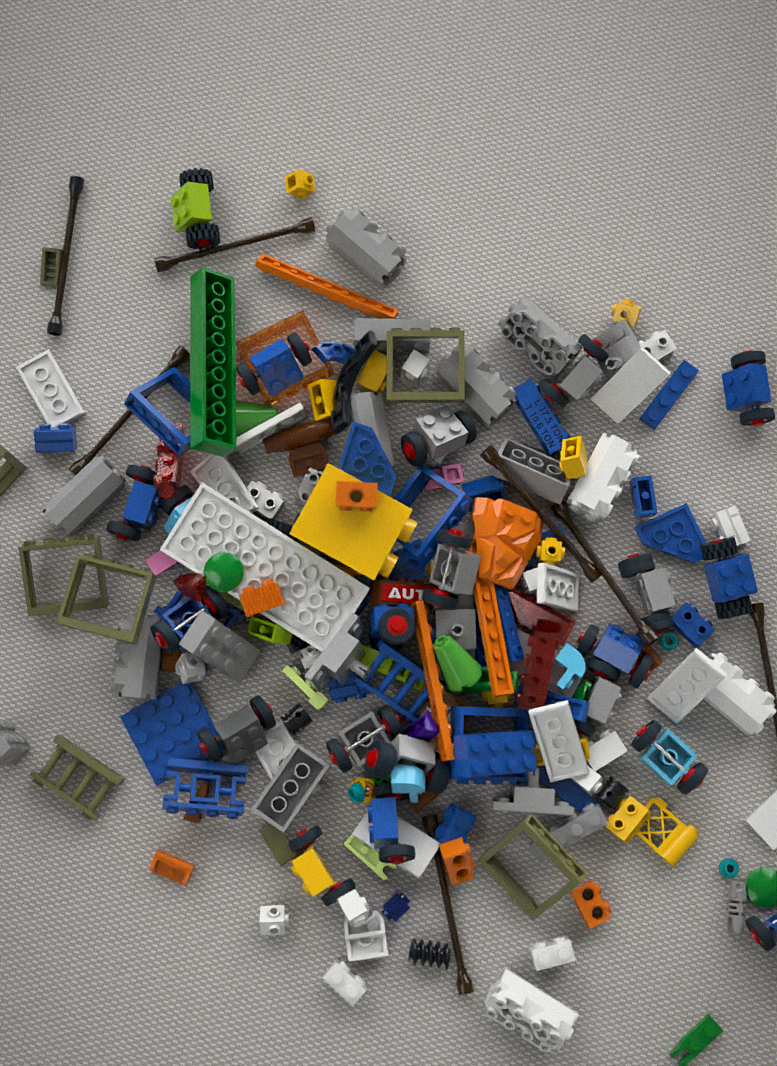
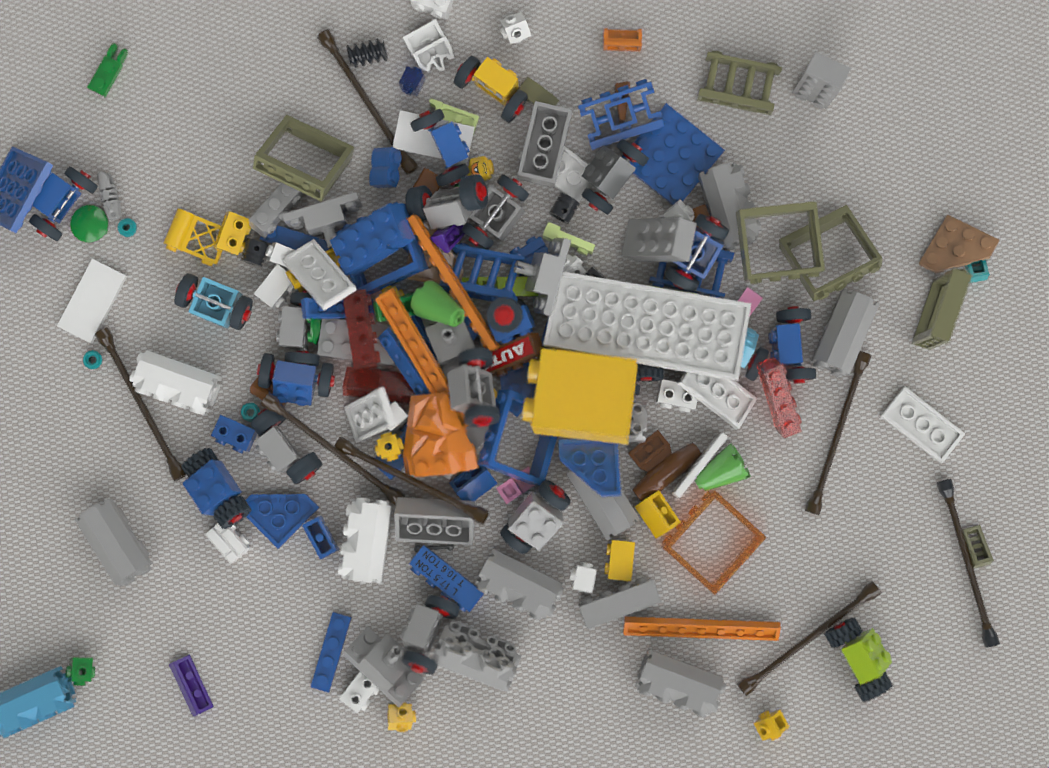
camera: 165 degrees right, 5 degrees up
blue brick [34,423,77,453] -> none
blue window [124,367,190,456] -> none
clear red brick [172,572,207,602] -> none
green brick [190,267,236,457] -> none
green dish [204,552,244,592] -> none
blue brick [236,332,312,397] -> none
orange brick [239,579,285,617] -> none
lime brick [247,616,292,645] -> none
blue tile [311,341,355,365] -> none
black tile [331,330,378,434] -> none
orange brick [336,481,378,512] -> none
white brick [338,889,370,928] -> none
teal plate [348,783,365,803] -> none
olive window [387,327,465,403] -> none
medium azure brick [391,765,425,803] -> none
orange brick [439,837,476,886] -> none
white brick [484,967,579,1053] -> none
white brick [529,936,576,971] -> none
medium azure brick [554,643,585,691] -> none
yellow brick [559,436,587,479] -> none
orange brick [570,880,612,929] -> none
white tile [591,347,671,424] -> none
white tile [647,648,727,724] -> none
blue brick [721,350,775,426] -> none

